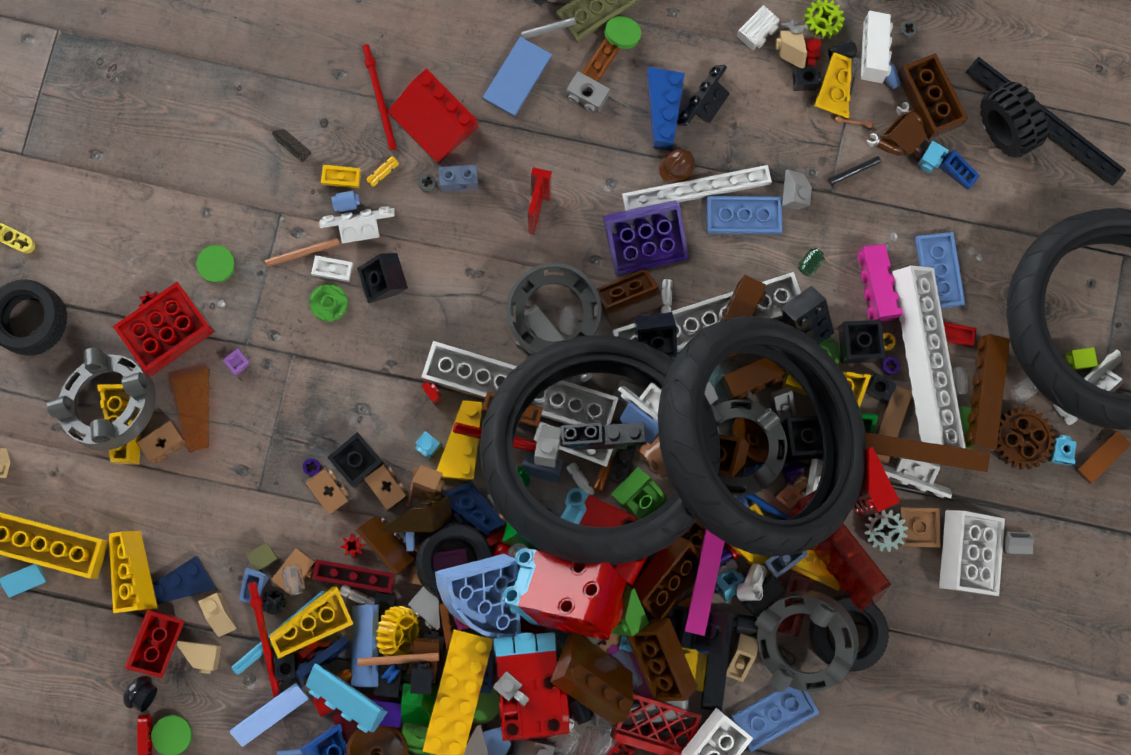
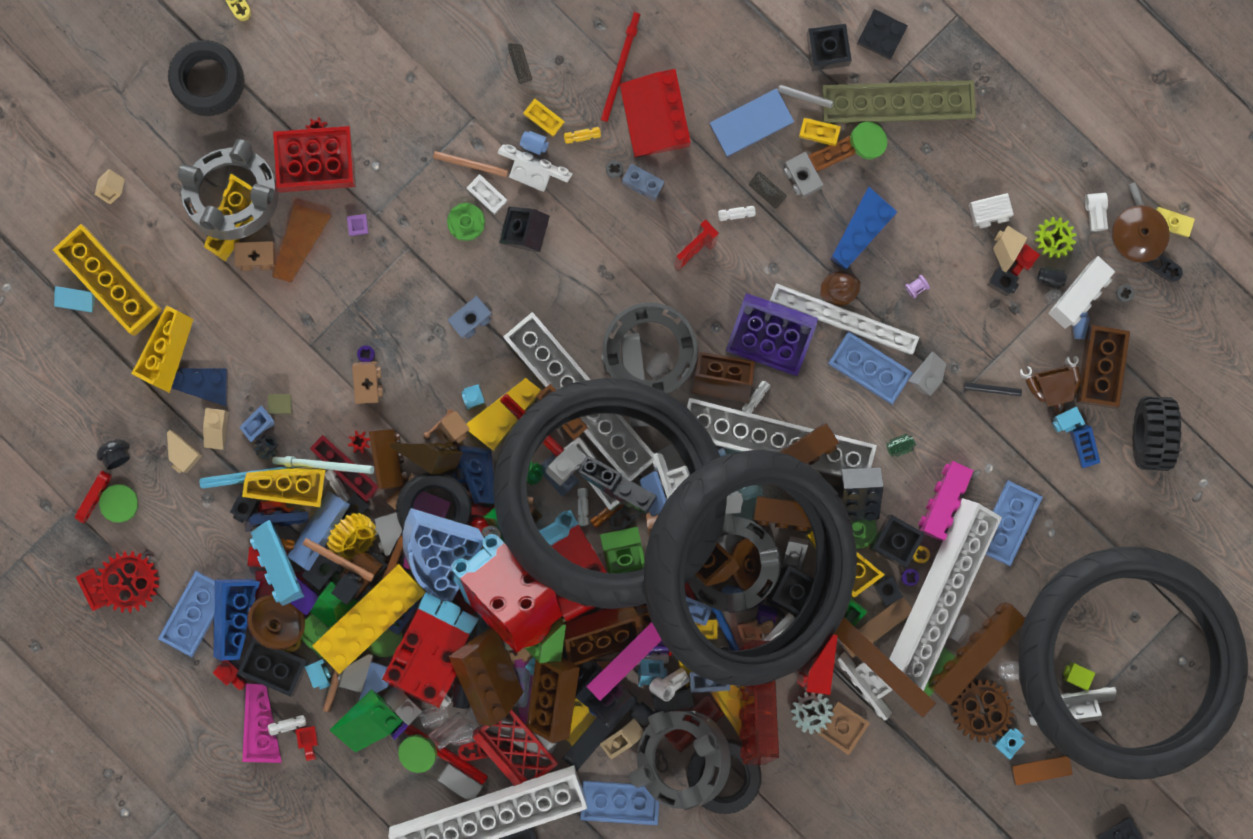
camera: 35 degrees right, 5 degrees up
red slope [124,610,185,678] -> none
bright green tile [196,245,235,283] -> none
light blue tile [230,682,309,747] -> none
red bar [248,581,281,698] -> none
medium nougat brick [271,548,316,594] -> none
clear brick [282,565,305,596] -> none
black brick [327,432,385,489] -> none
medium nougat brick [364,465,408,511] -> none
blue bush [381,664,401,684] -> none
light blue plate [403,532,418,551] -> none
red plate [421,382,442,406] -> none
light grey plate [493,671,529,707] -> none
black slope [634,312,678,358] -> none
black bracket [677,64,730,126] -> none
light grey piece [781,20,808,34] -> none
yellow wing [813,53,852,119] -> none
nougat hinge [835,116,873,129] -> none
white slope [939,510,1005,596] -> none
red tile [943,322,977,348] -> none
black plate [965,56,1126,186] -> none
light grey piece [1005,532,1035,555] -> none
none -> light aqua bar [272,456,374,474]
none -> sand blue brick [448,296,493,339]
none -> white axle [718,206,756,221]
none -> clear smoke slope [749,171,787,209]
none -> yellow plate [799,118,841,146]
none -> lavender bush [905,275,930,299]

